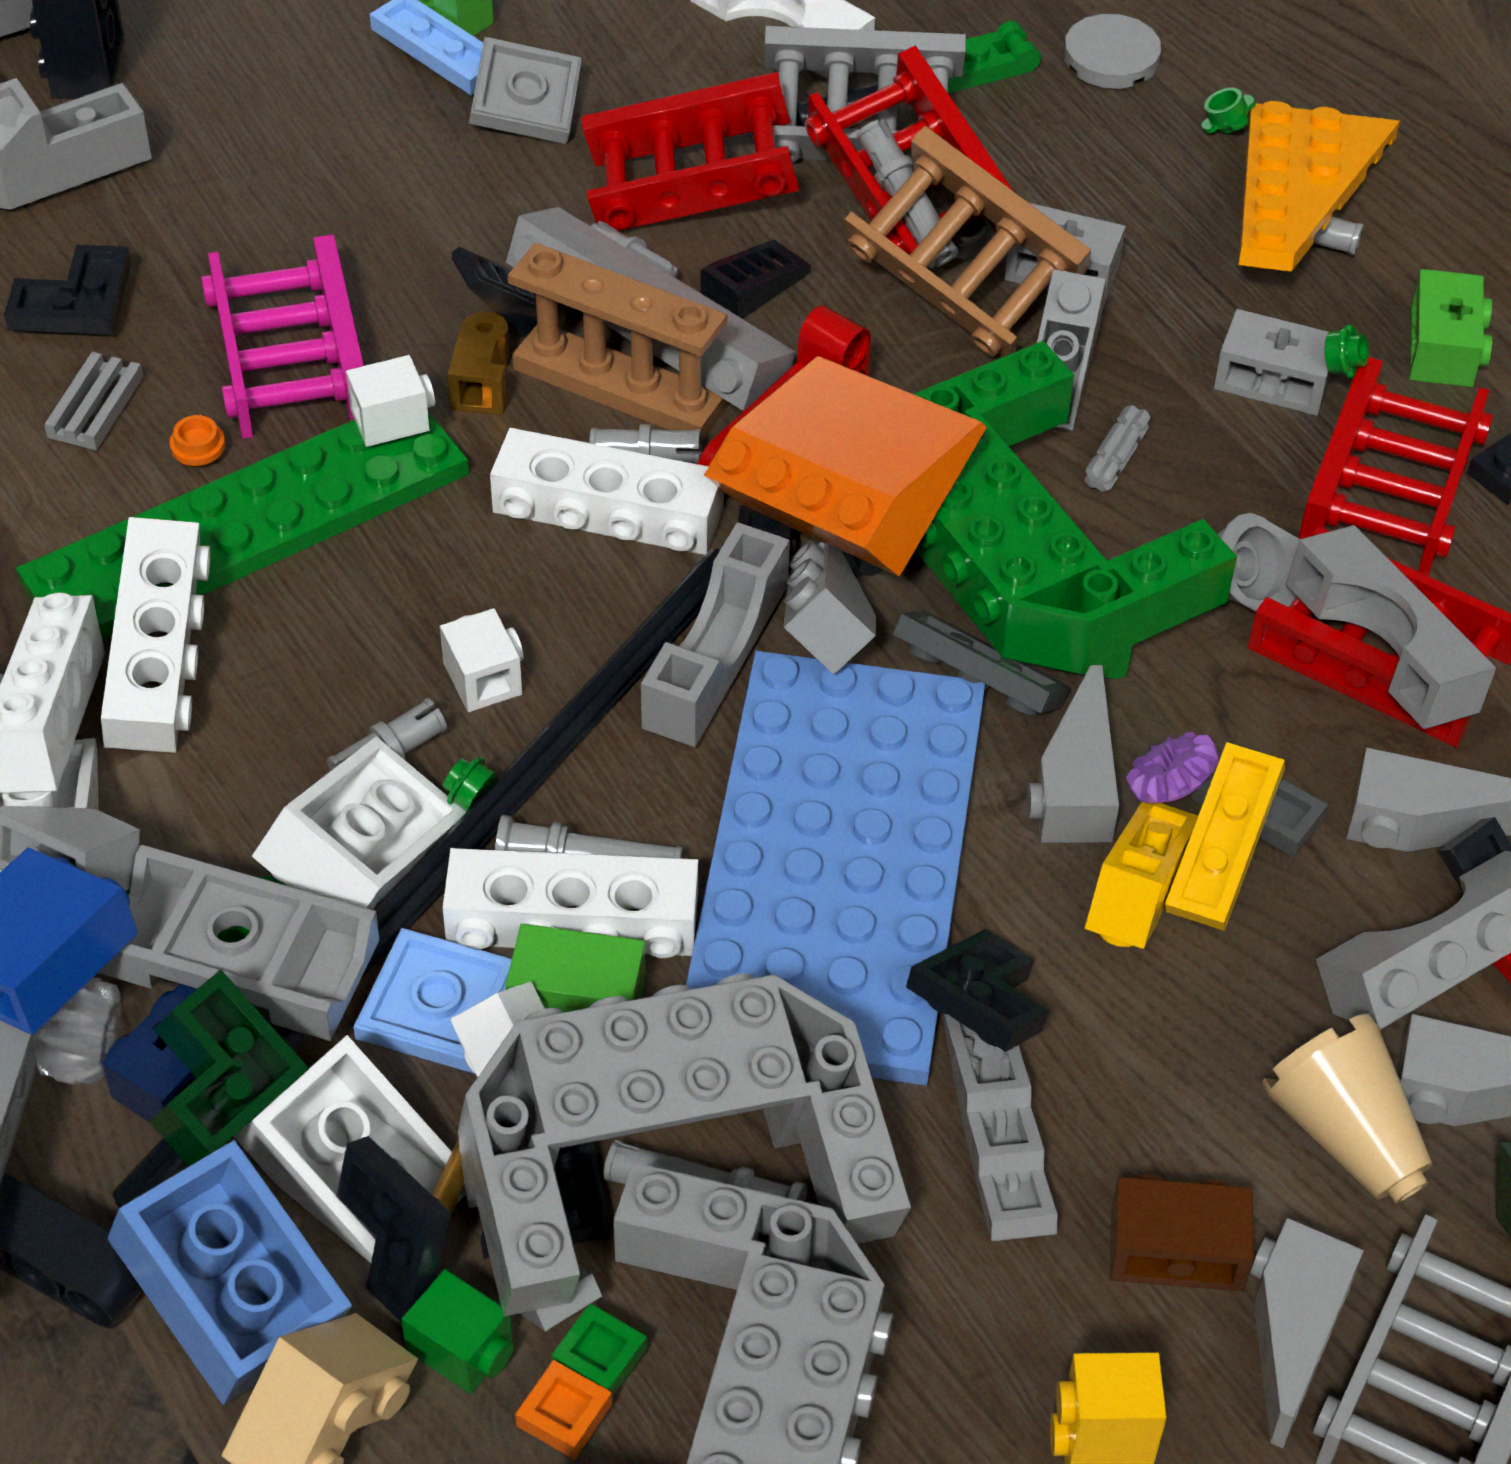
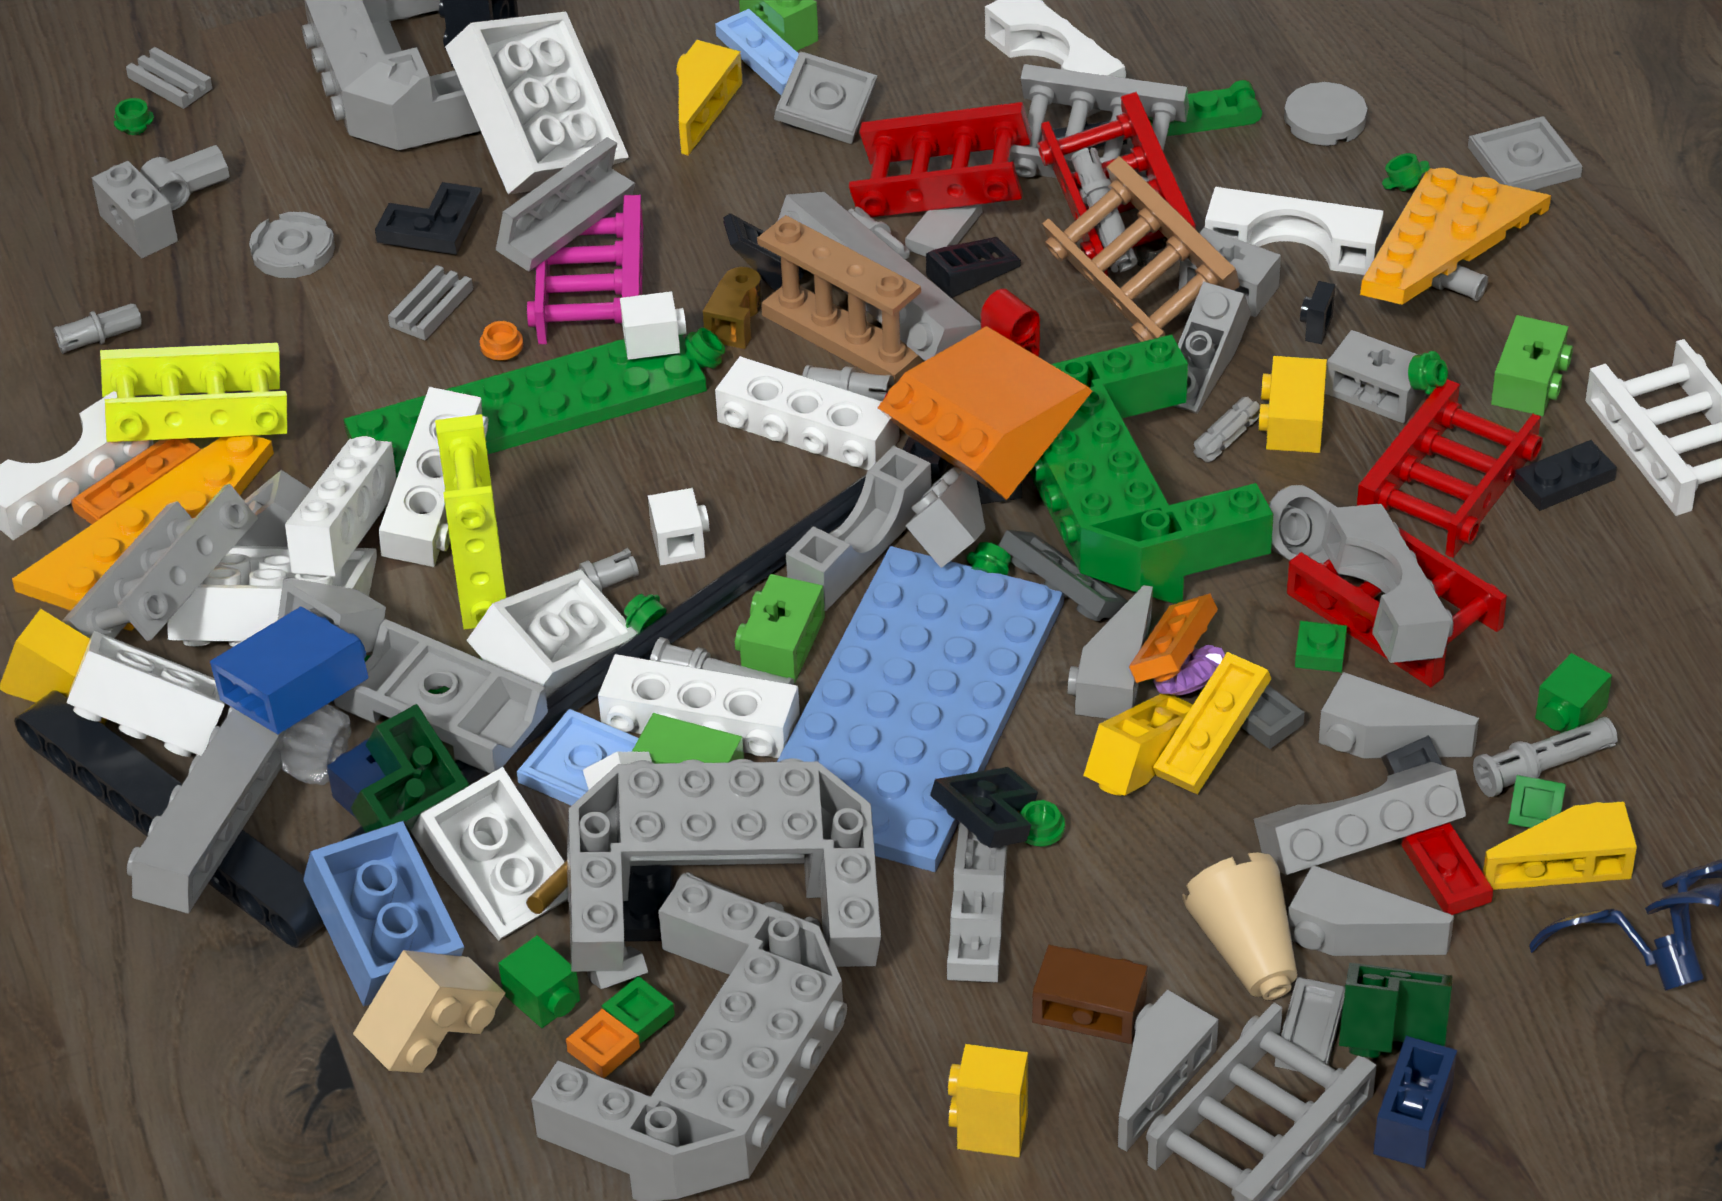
camera: 15 degrees right, 5 degrees down
black plate [336,1136,451,1323] -> none
none -> neon yellow fence [435,414,506,630]
none -> white slope [445,12,629,195]
none -> light grey fence [496,137,635,272]
none -> yellow slope [676,40,743,156]
none -> green plate [684,328,725,369]
none -> bright green brick [735,574,825,683]
none -> light grey tile [905,204,982,256]
none -> green plate [967,542,1011,576]
none -> green plate [1019,800,1065,847]
none -> orange plate [1129,593,1218,683]
none -> white arch [1205,187,1384,275]
none -> yellow brick [1258,356,1327,453]
none -> light grey tile [1275,977,1345,1071]
none -> green plate [1295,621,1347,673]
none -> black plate [1300,281,1335,345]
none -> light grey tile [1468,116,1582,191]

